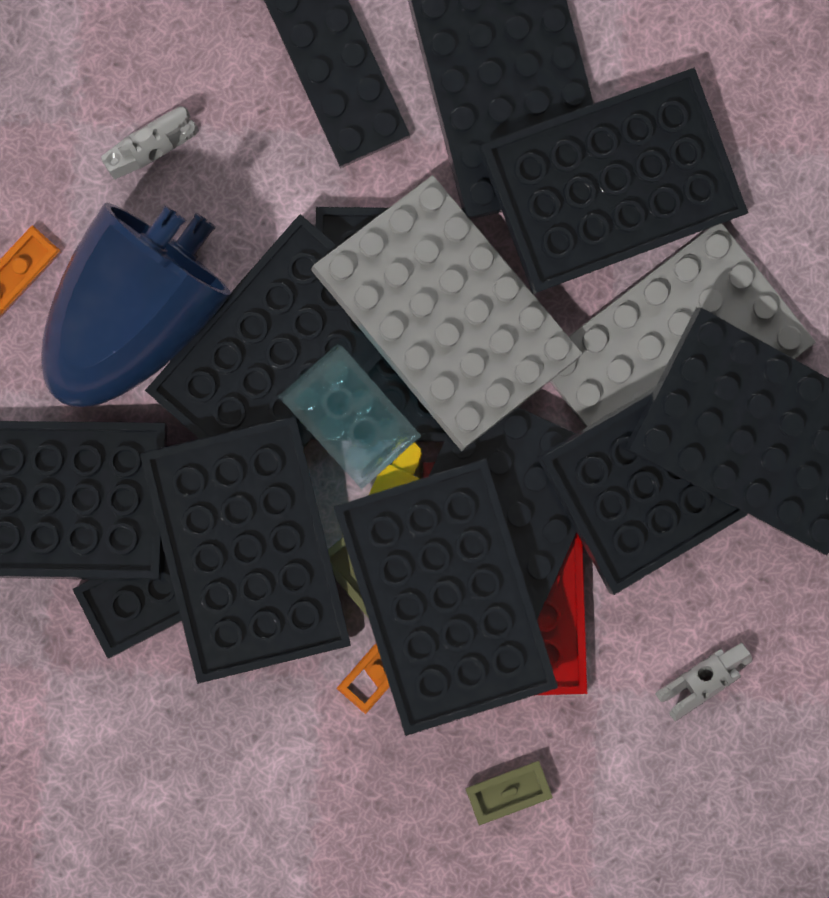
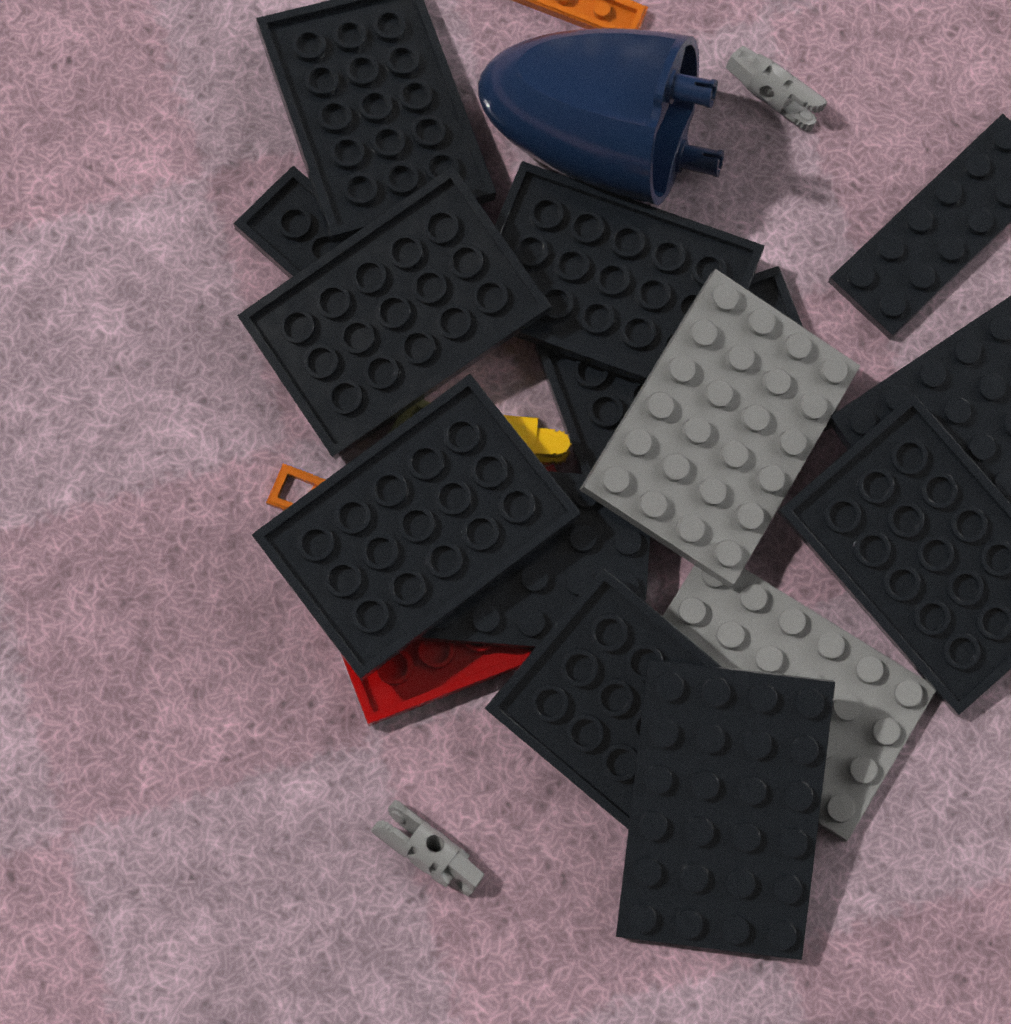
camera: 65 degrees right, 10 degrees down
clear light blue brick [278,344,421,489] -> none
olive plate [465,760,553,826] -> none

